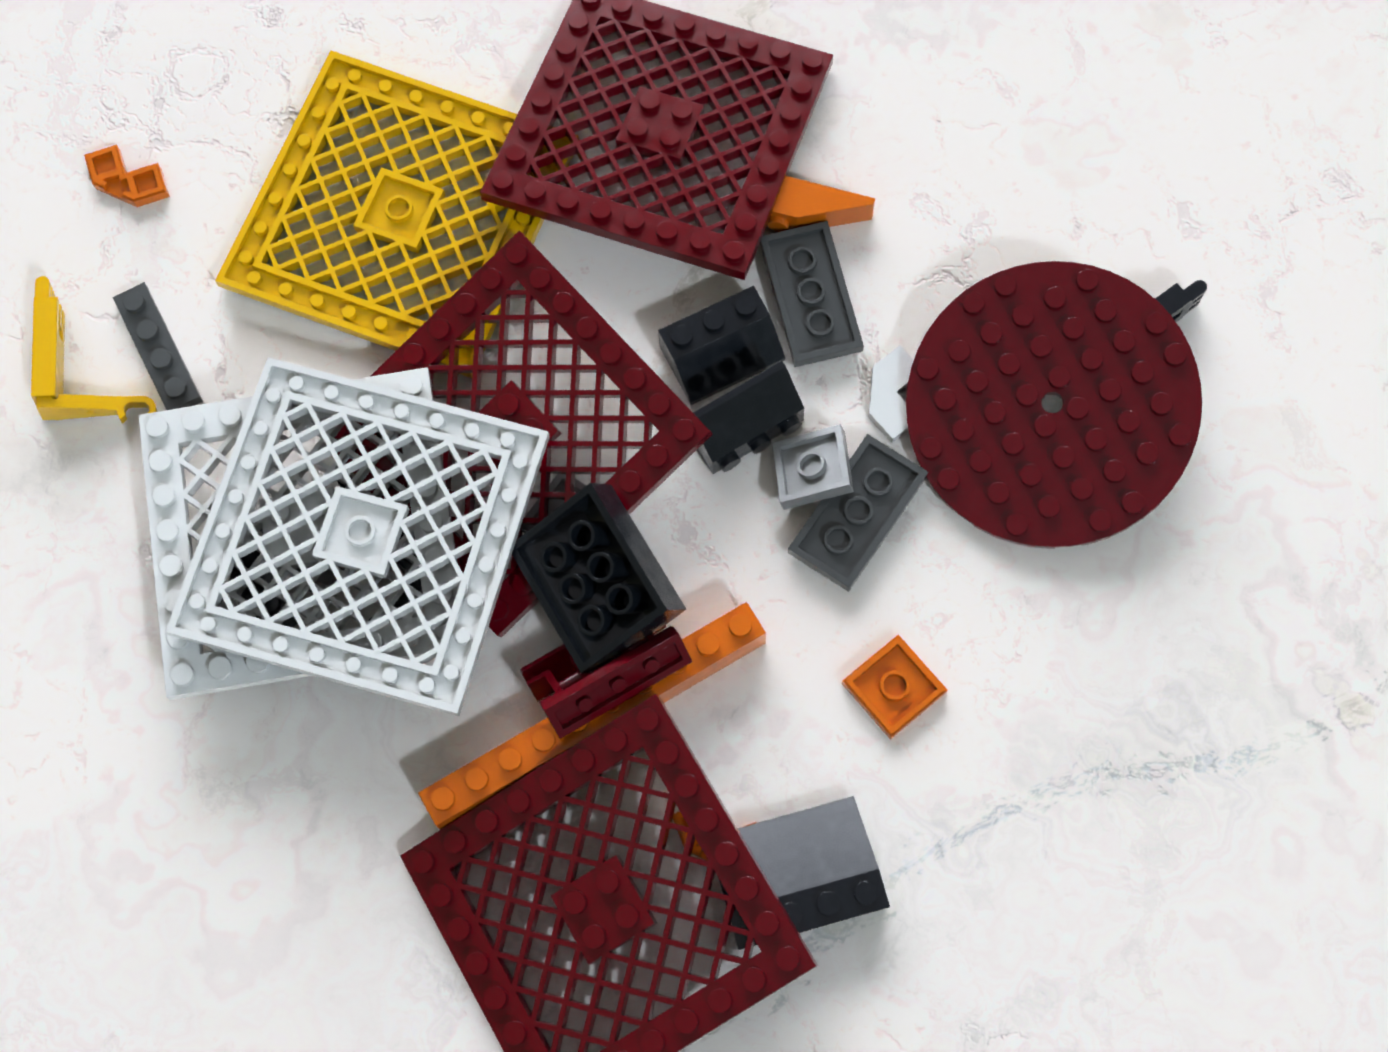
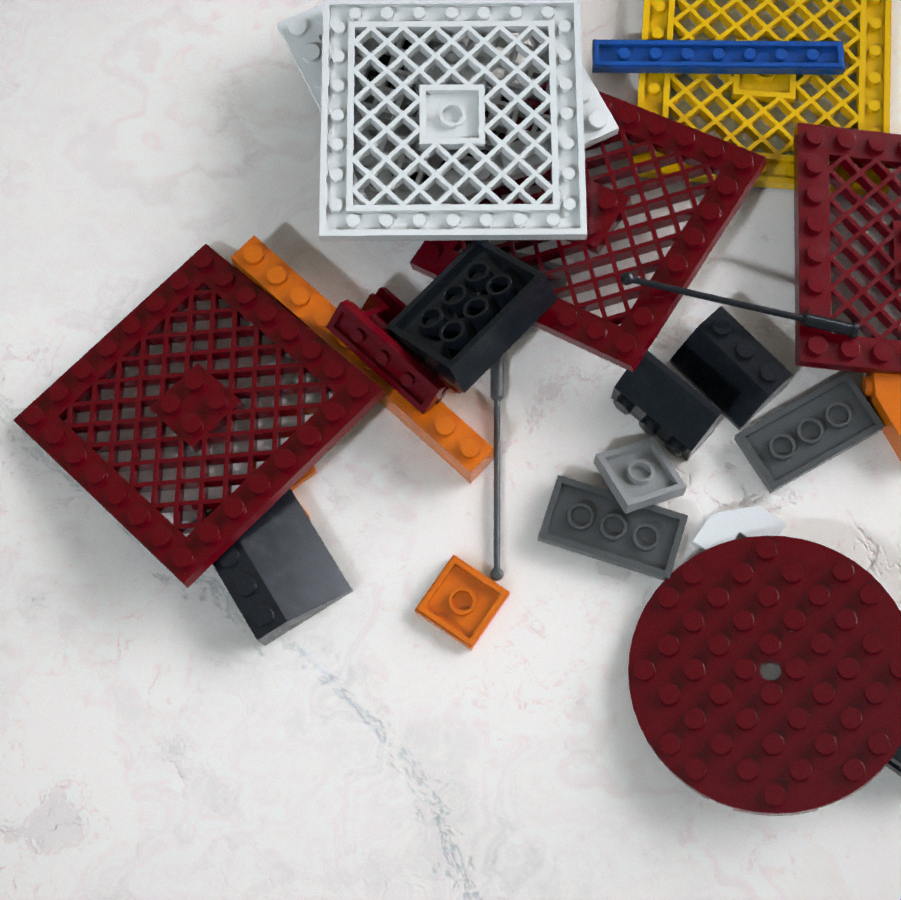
camera: 70 degrees right, 0 degrees up
none -> dark grey piece [490,353,505,581]
none -> blue tile [592,39,845,75]
none -> black piece [620,272,859,339]

